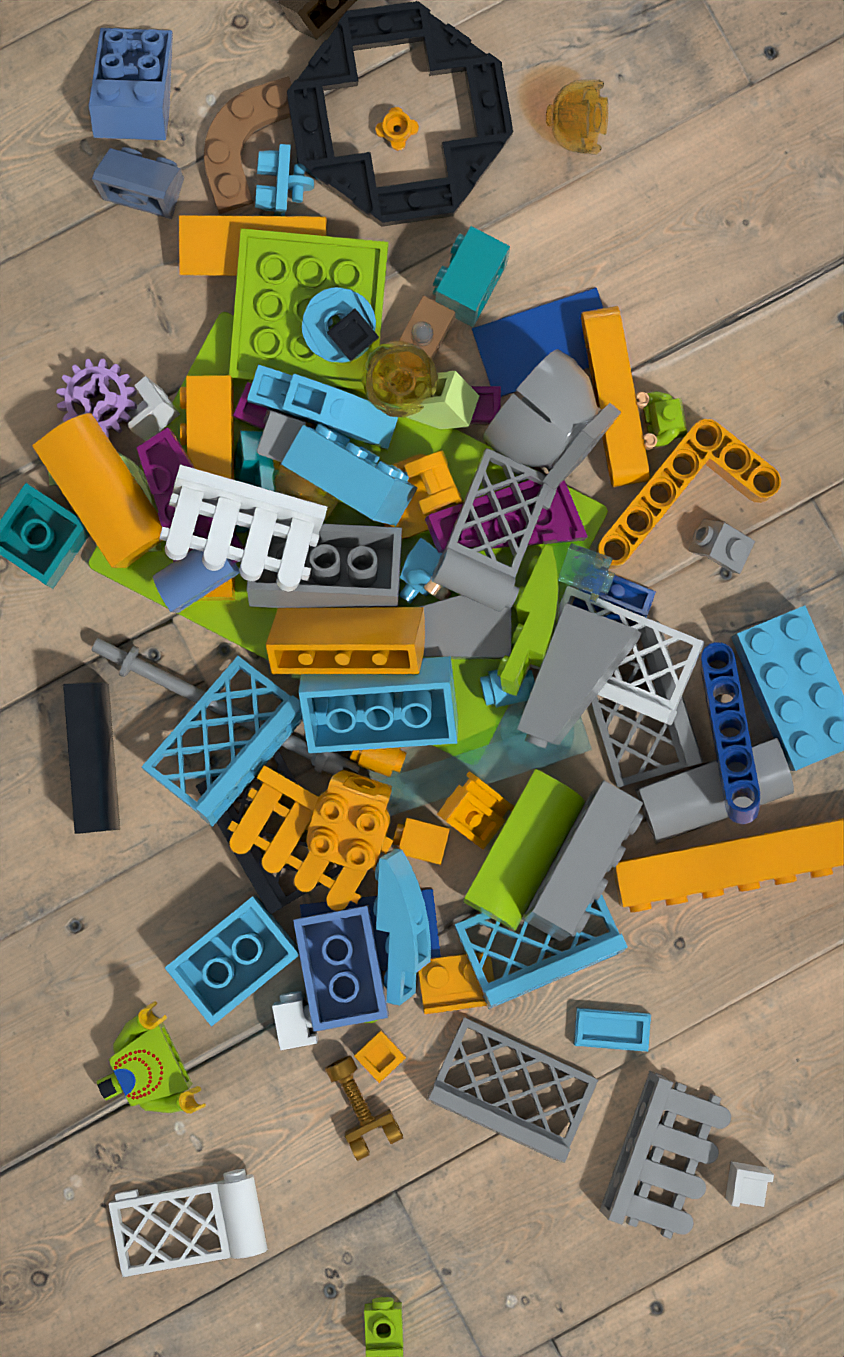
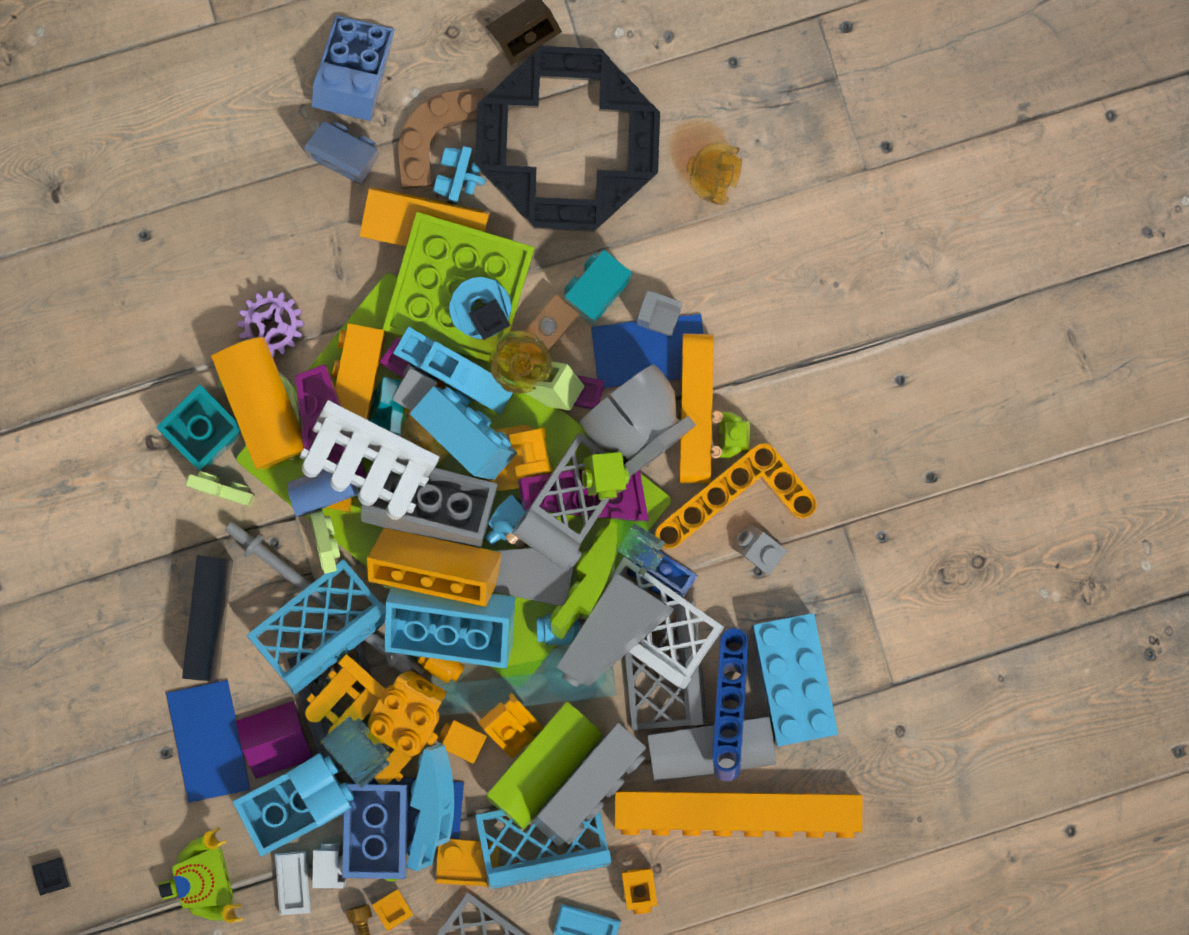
camera: 10 degrees right, 0 degrees up
white panel [128,376,180,441] -> none
light orange plate [375,107,419,151] -> none
none -> blue piece [166,680,250,803]
none -> yellowish green plate [186,471,255,507]
none -> magenta slope [236,701,313,779]
none -> white tile [275,851,311,916]
none -> medium azure brick [287,753,354,827]
none -> yellowish green plate [310,509,340,574]
none -> clear light blue brick [321,716,390,789]
none -> lime brick [582,452,629,500]
none -> light orange brick [621,867,658,915]
none -> light grey panel [637,290,682,336]

